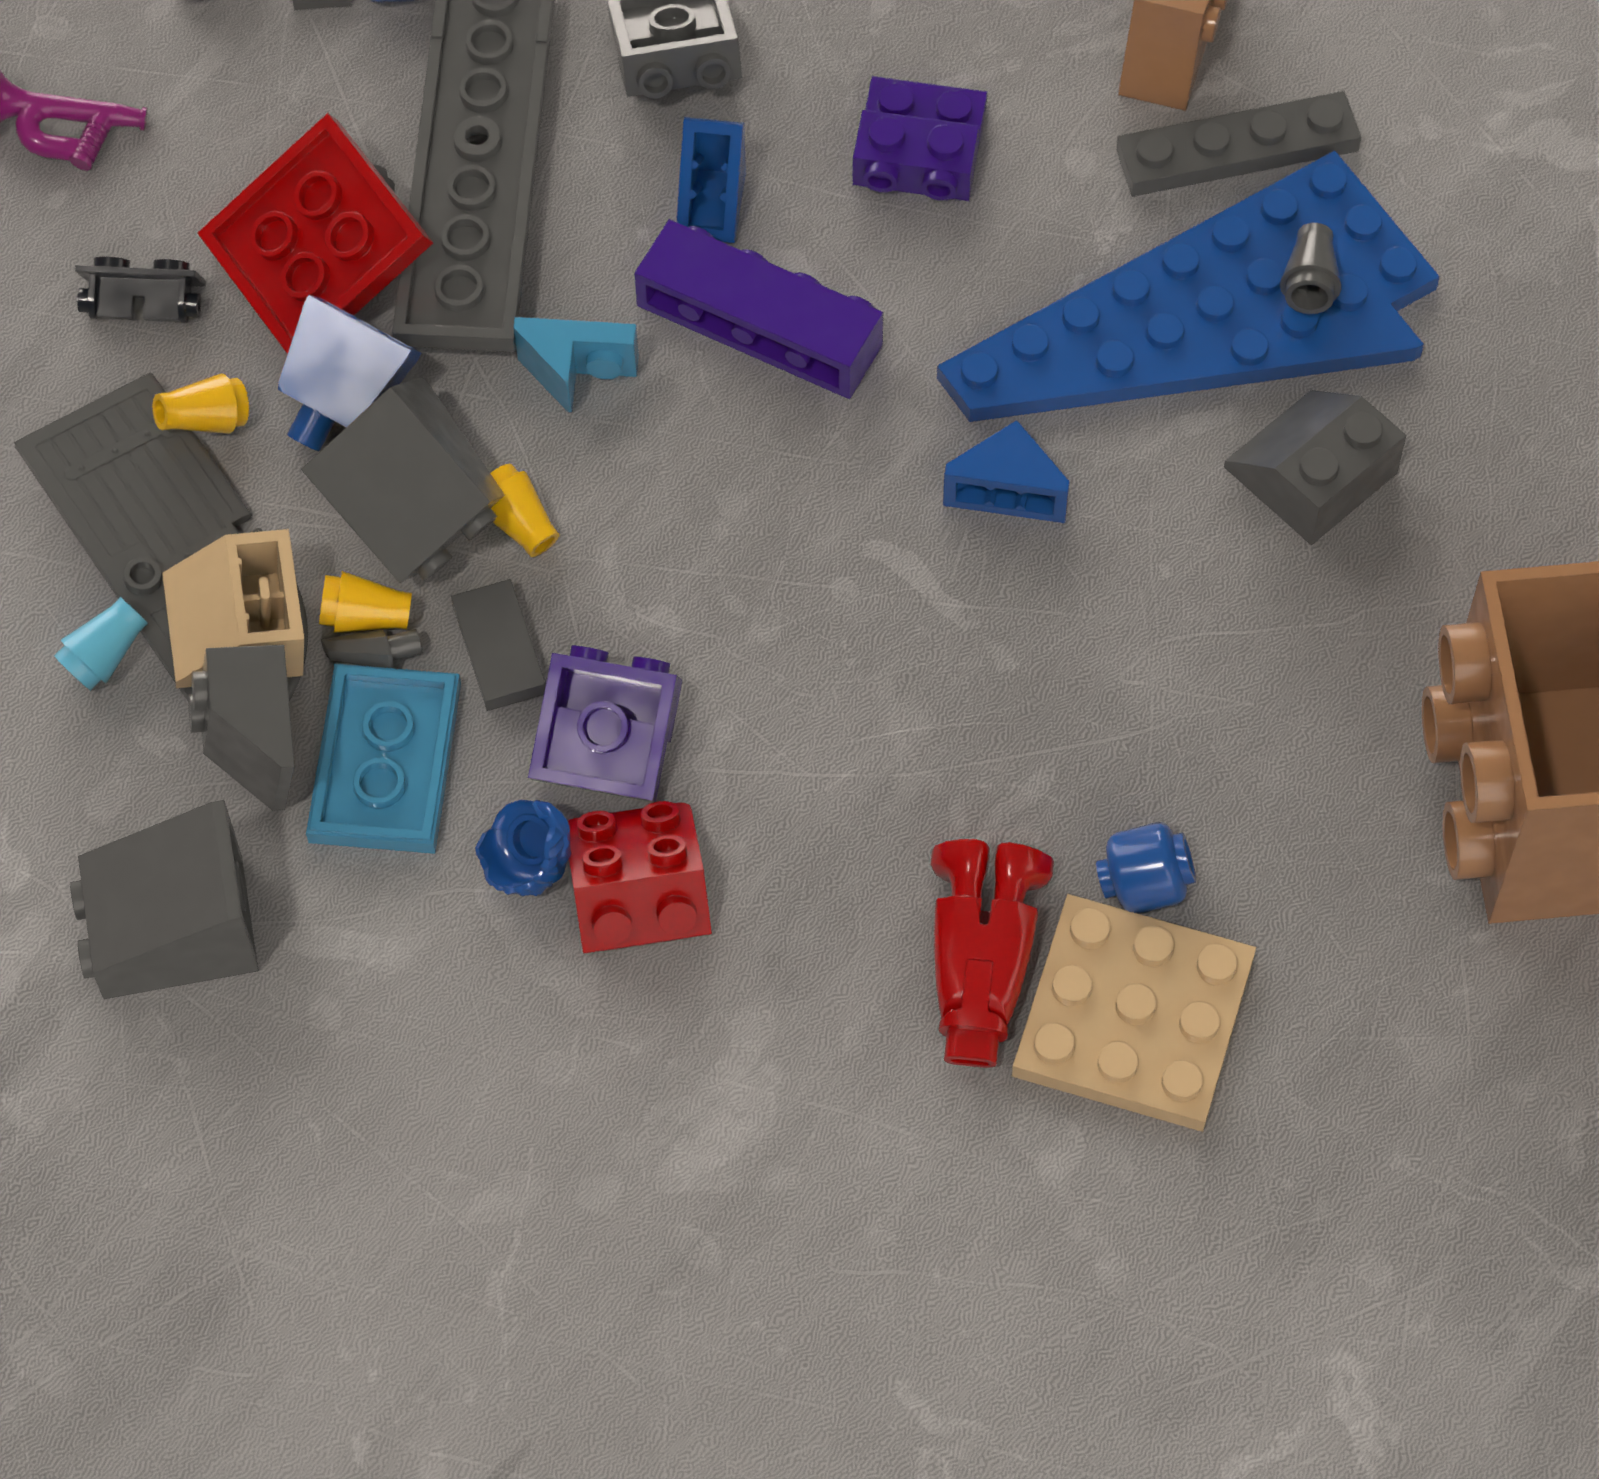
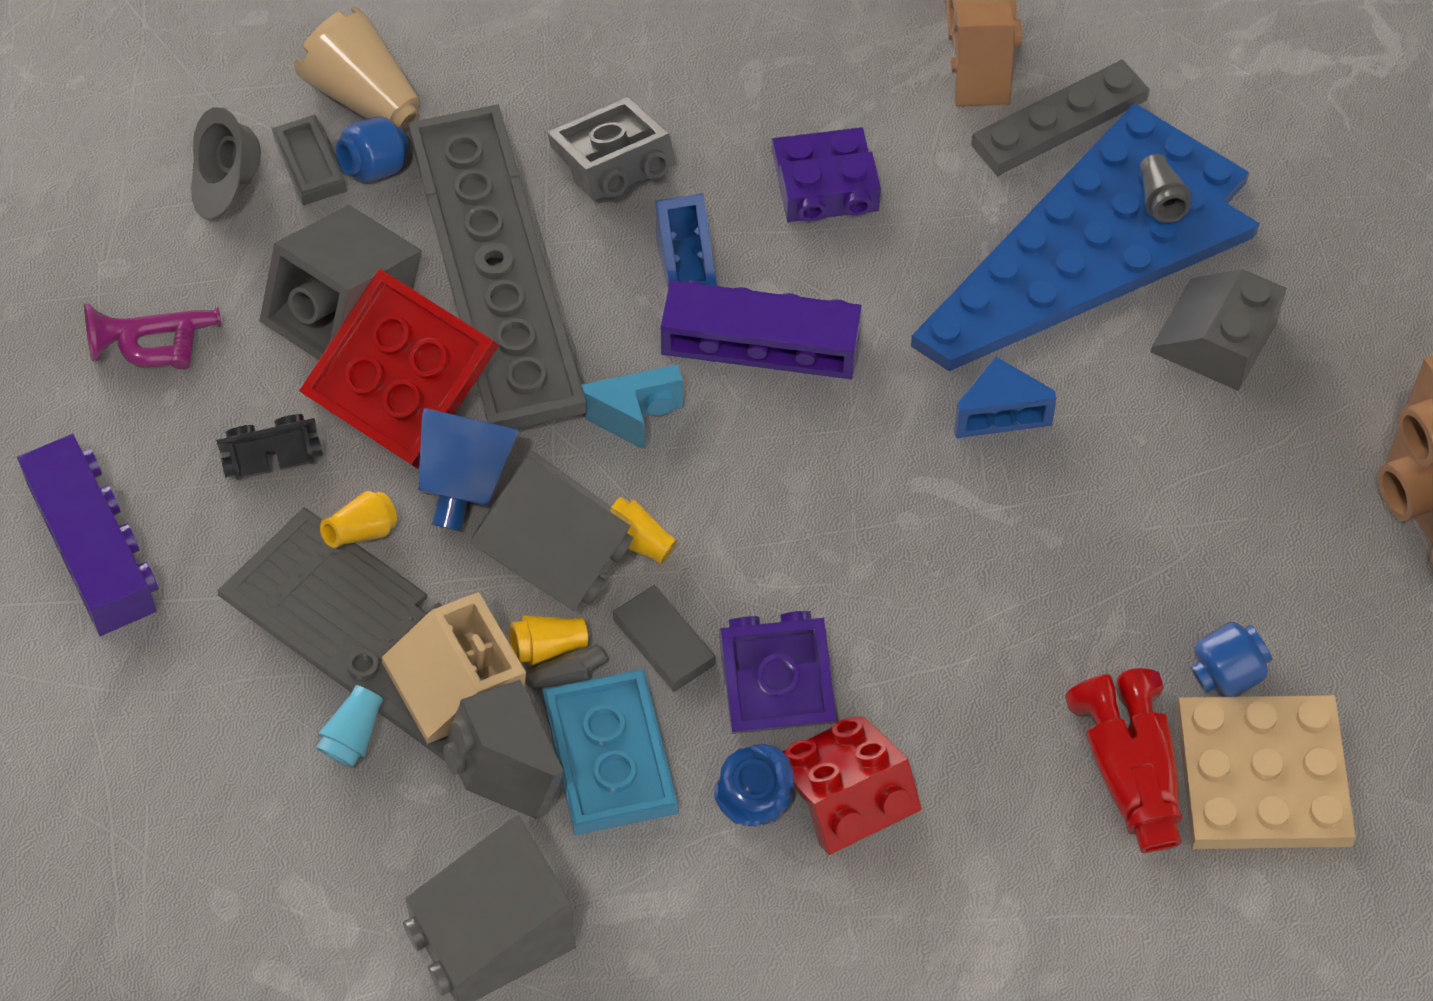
camera: 20 degrees left, 5 degrees down
none -> dark grey slope [259,205,422,360]

